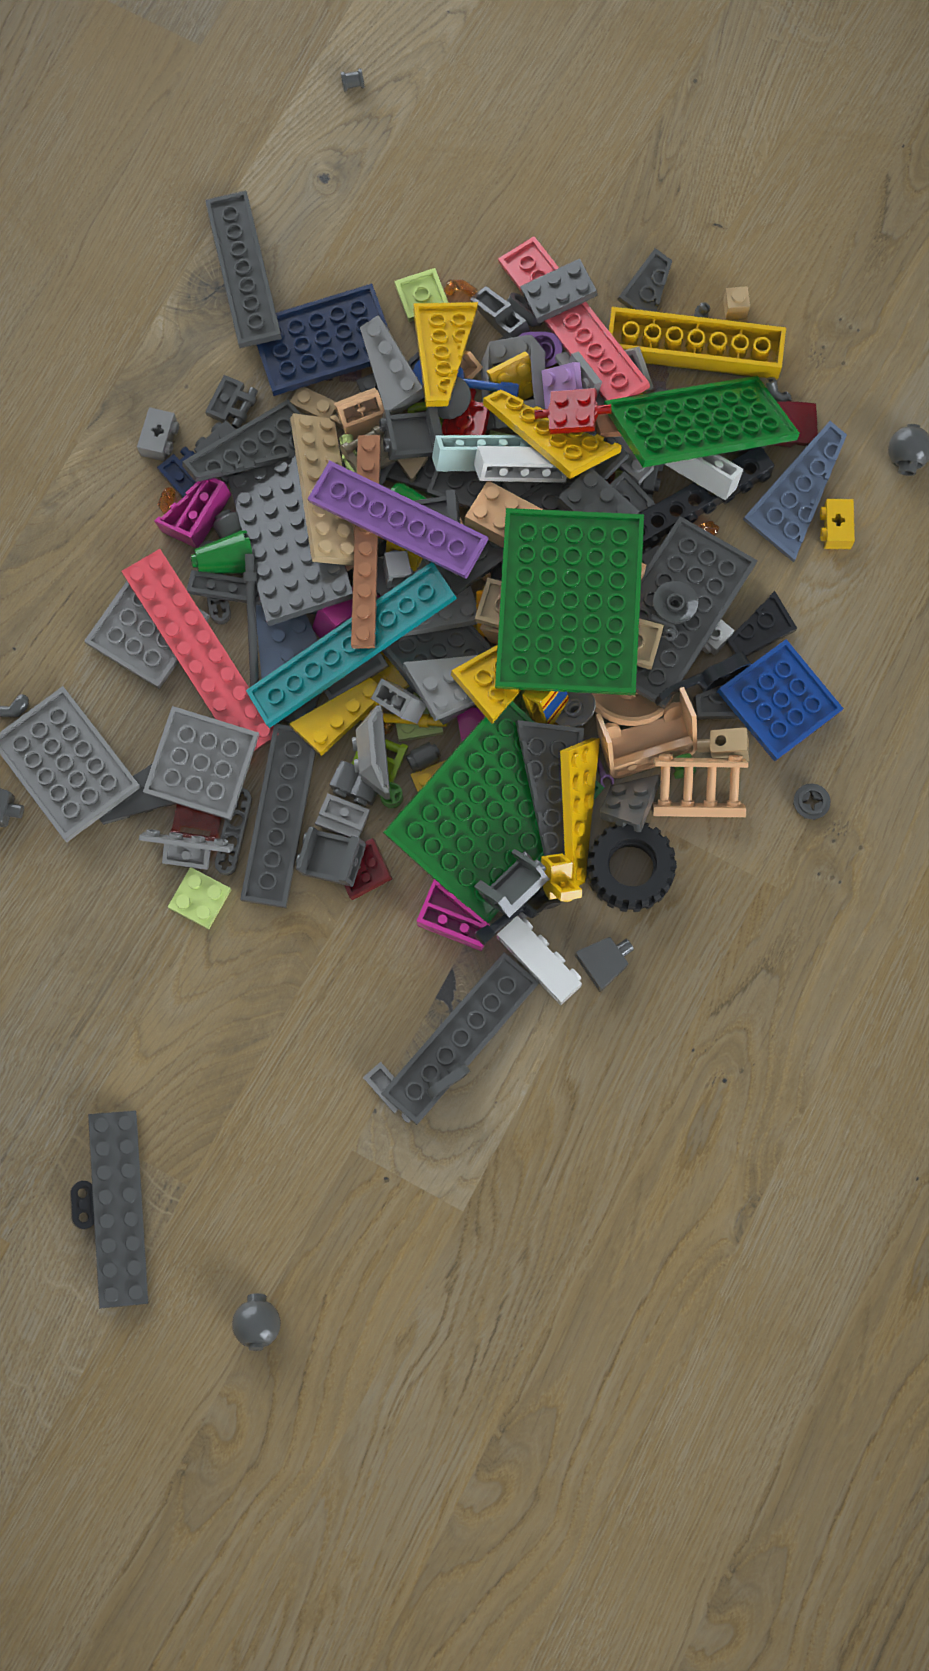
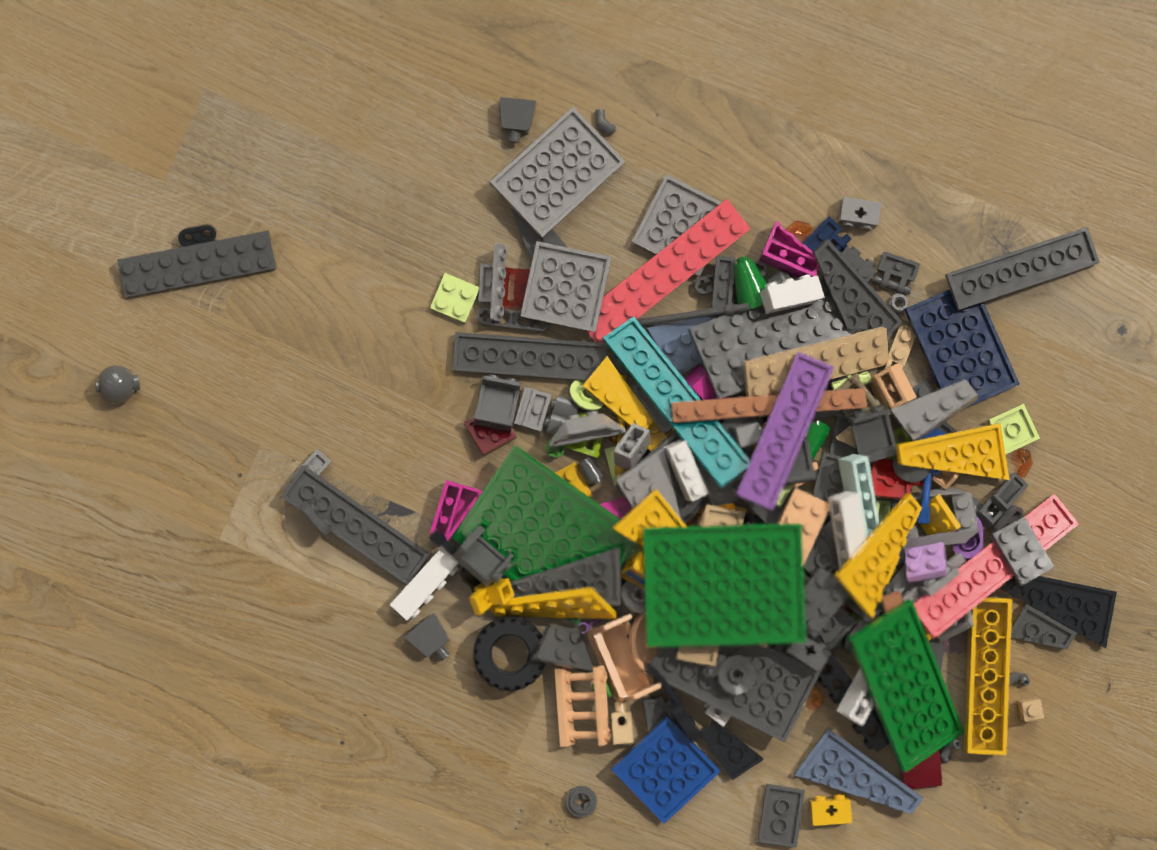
camera: 75 degrees right, 10 degrees up
plate [534,388,612,434] -> none
none -> yellowish green dish [570,380,604,410]
none -> white brick [662,439,709,502]
none -> dark grey plate [758,783,805,848]
none -> white brick [760,275,825,314]
none -> dark grey brick [783,632,831,673]
none -> light grey plate [889,294,908,313]
none -> black wing [999,576,1117,648]

